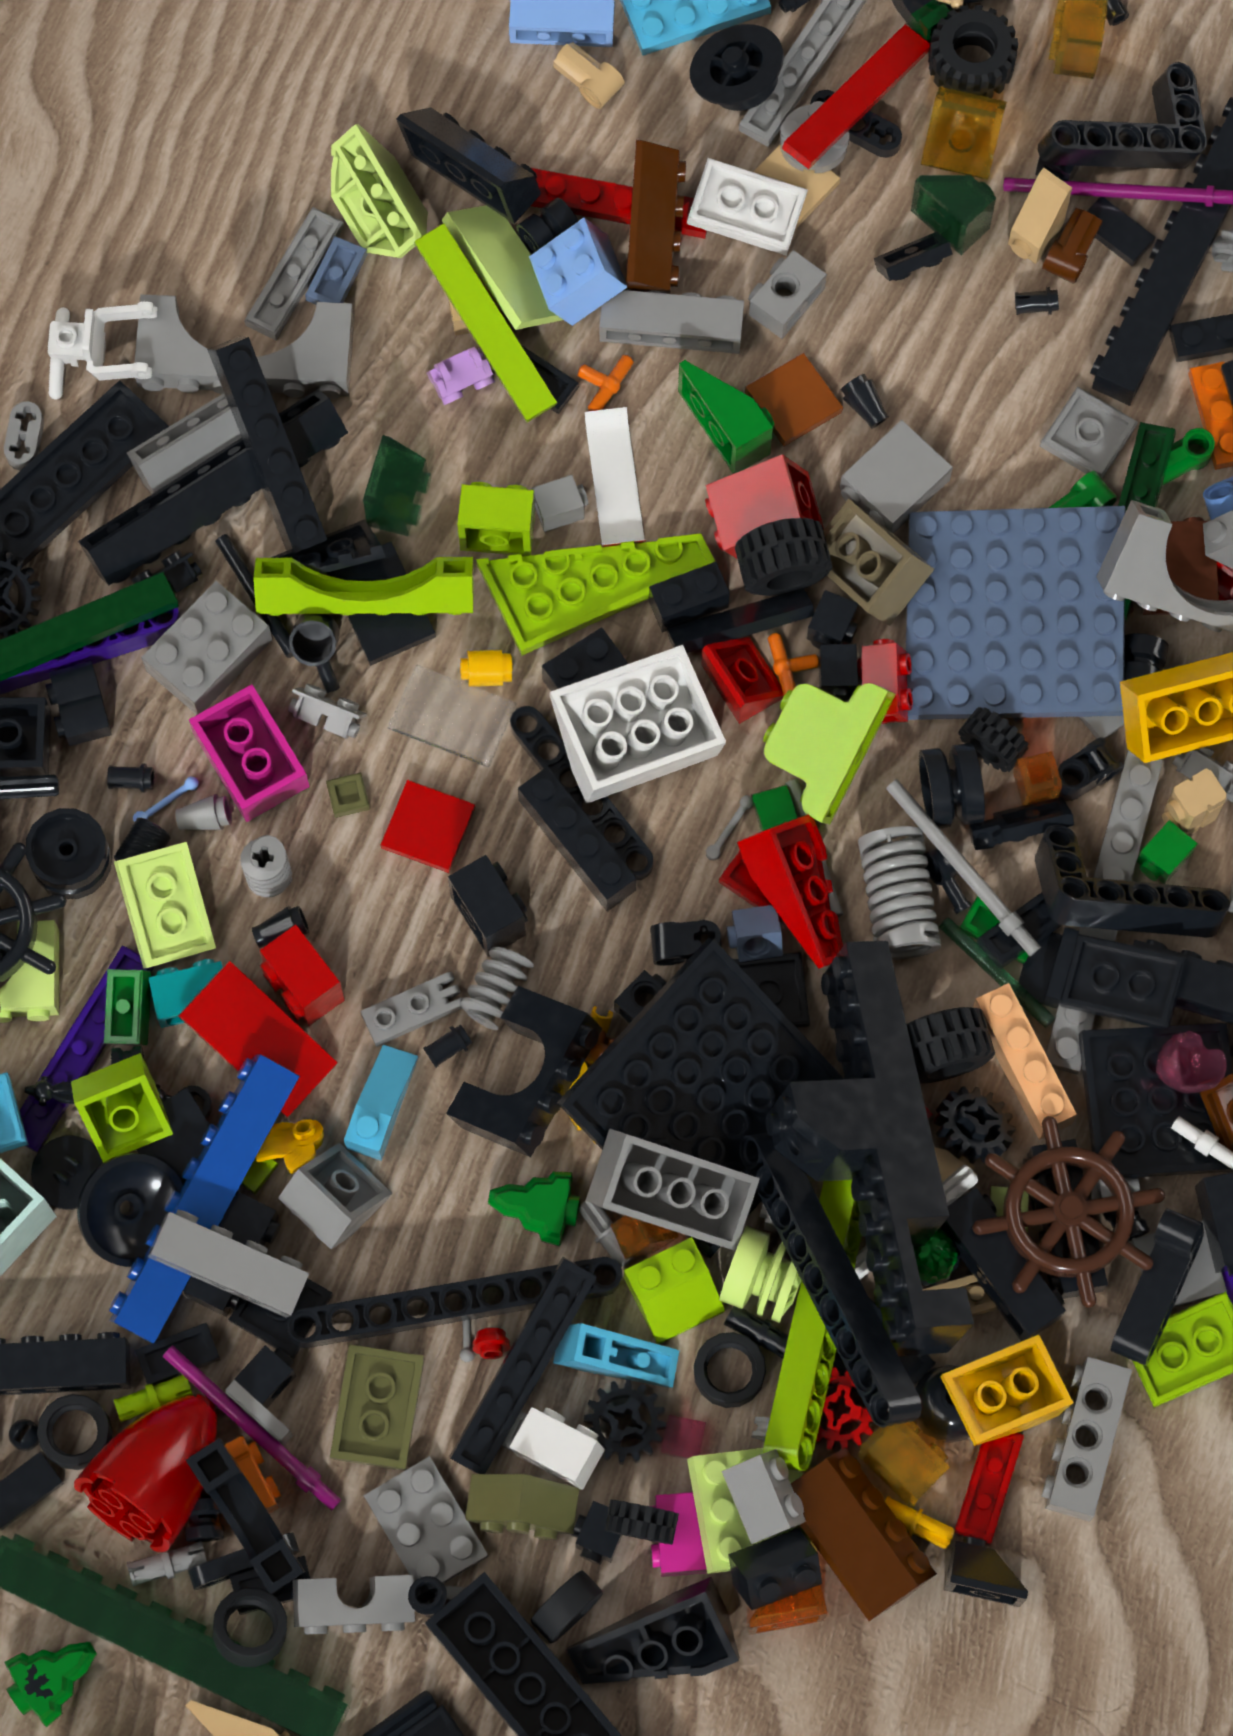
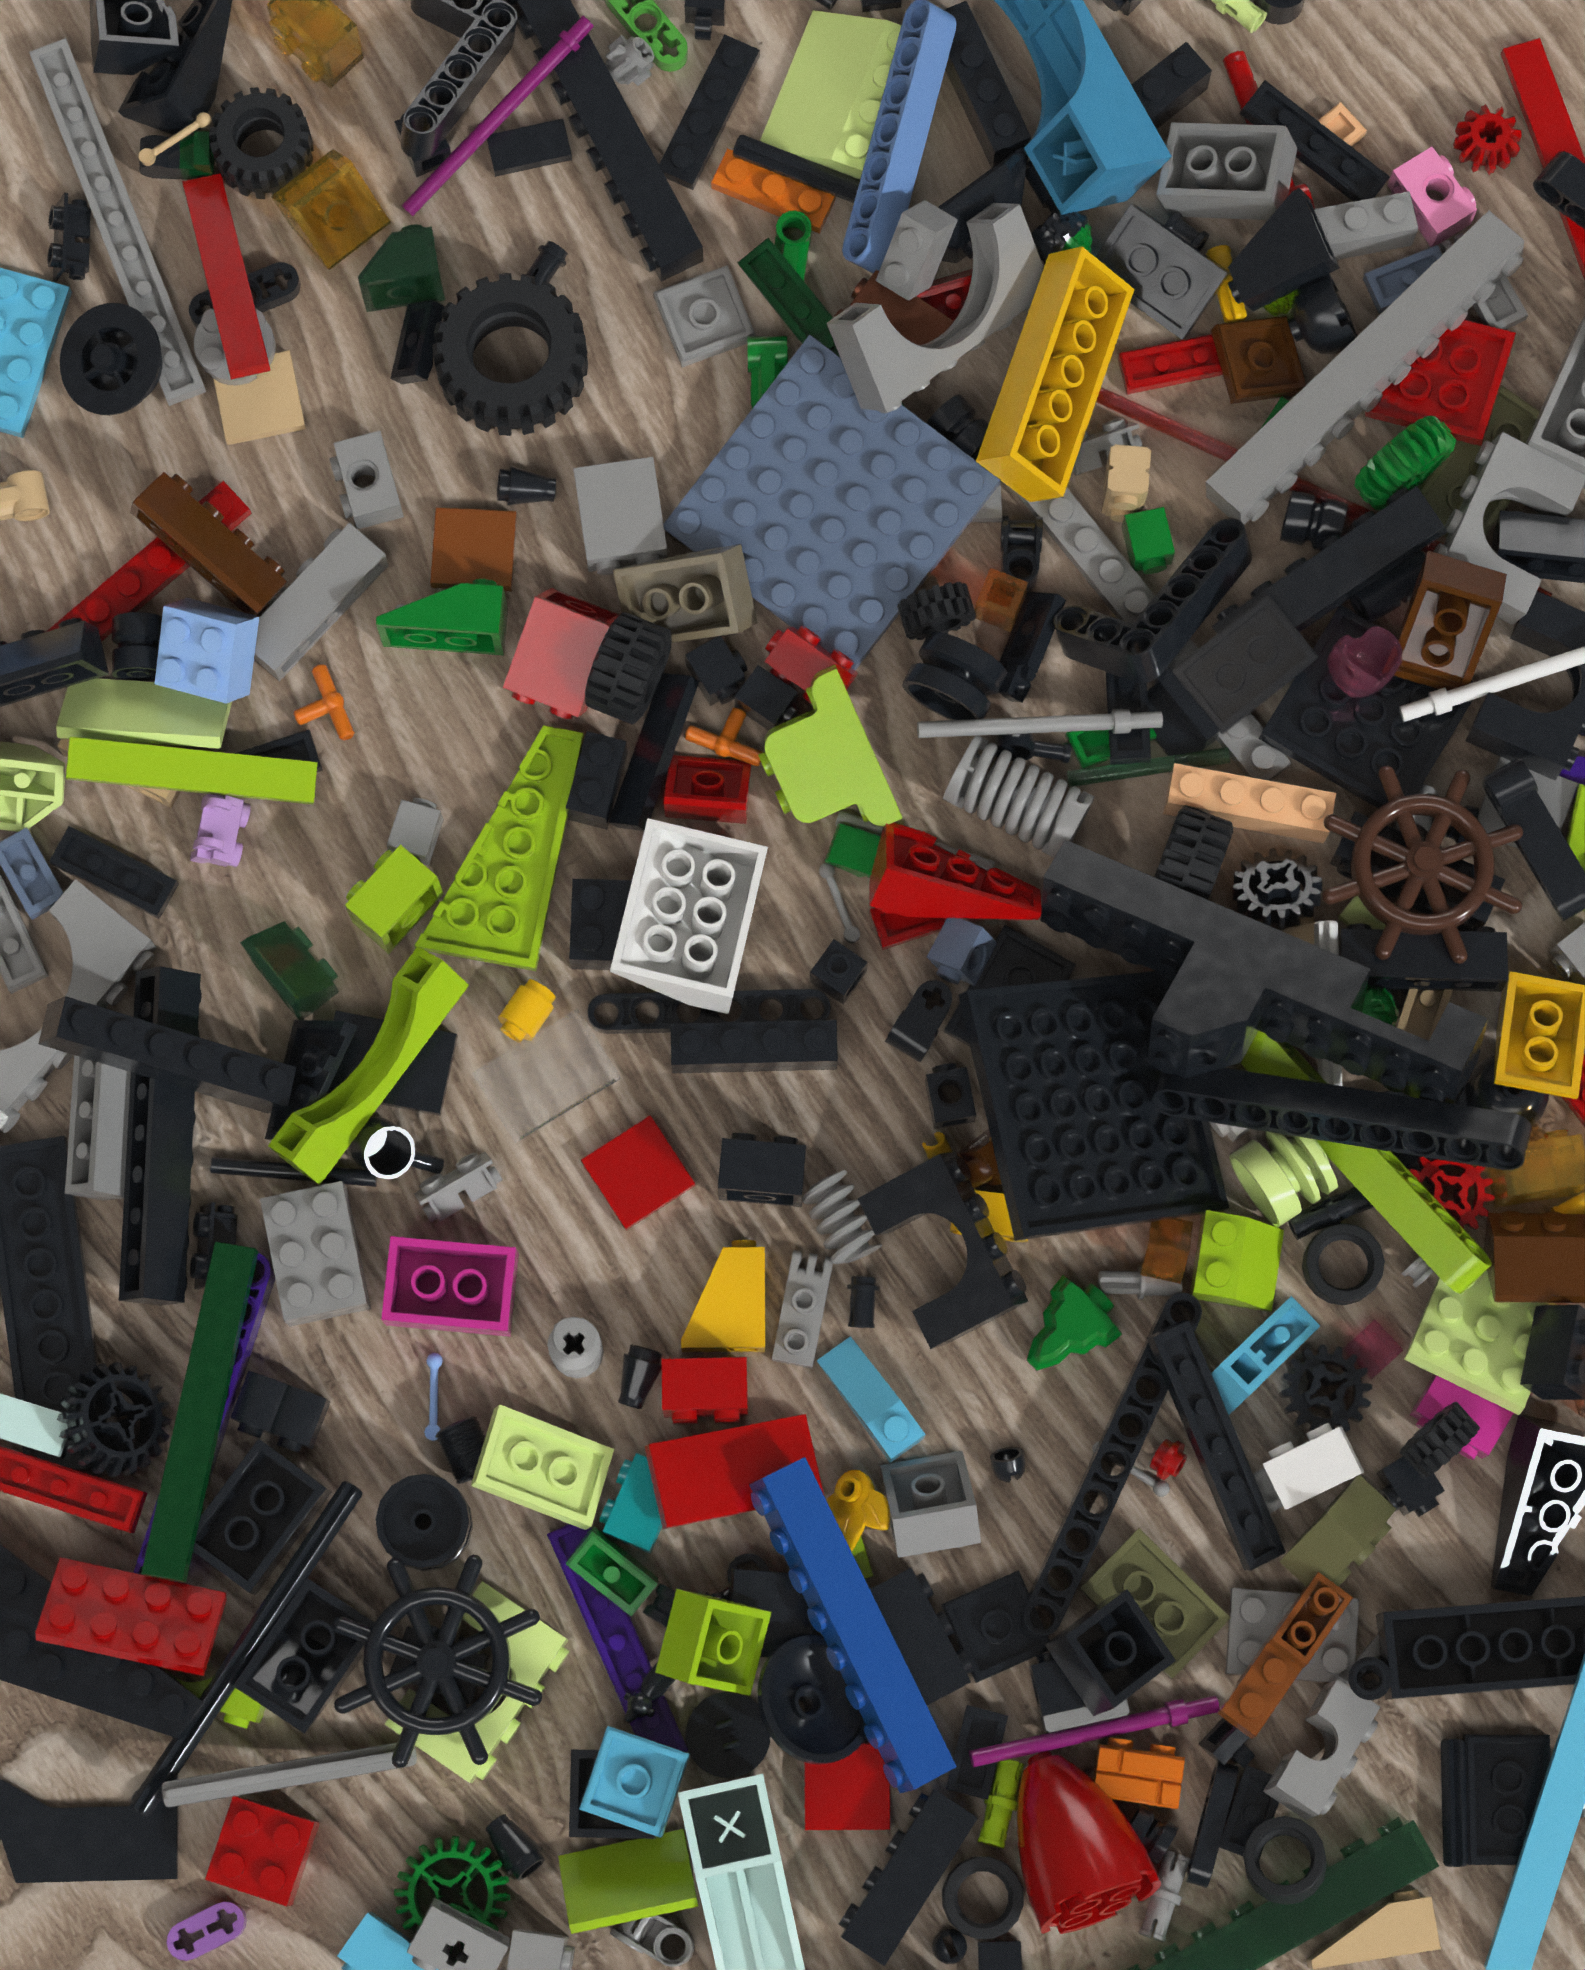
camera: 55 degrees left, 5 degrees up
black pin [107,763,155,793] -> none
light grey brick [147,1209,309,1318] -> none
light grey cone [175,794,232,830] -> none
black arch [186,1438,306,1594] -> none
olive tile [326,772,370,818] -> none
black tyre [531,1570,603,1643] -> none
white sticker [585,407,646,546] -> none
light grey brick [586,1129,760,1251] -> none
white tile [687,158,808,256] -> none
light grey brick [722,1449,806,1544] -> none
tan slope [1008,168,1072,264] -> none
reddish brown piece [1042,208,1103,284] -> none
none -> black plate [49,826,179,919]
none -> black tyre [432,273,588,436]
none -> yellow slope [681,1240,765,1352]
none -> red tile [804,1743,890,1830]
none -> black brick [810,939,868,1005]
none -> black hinge [990,1447,1025,1482]
none -> black brick [1045,1589,1176,1716]
none -> black tile [1199,1718,1255,1768]
none -> dark orange slope [1217,1572,1353,1739]

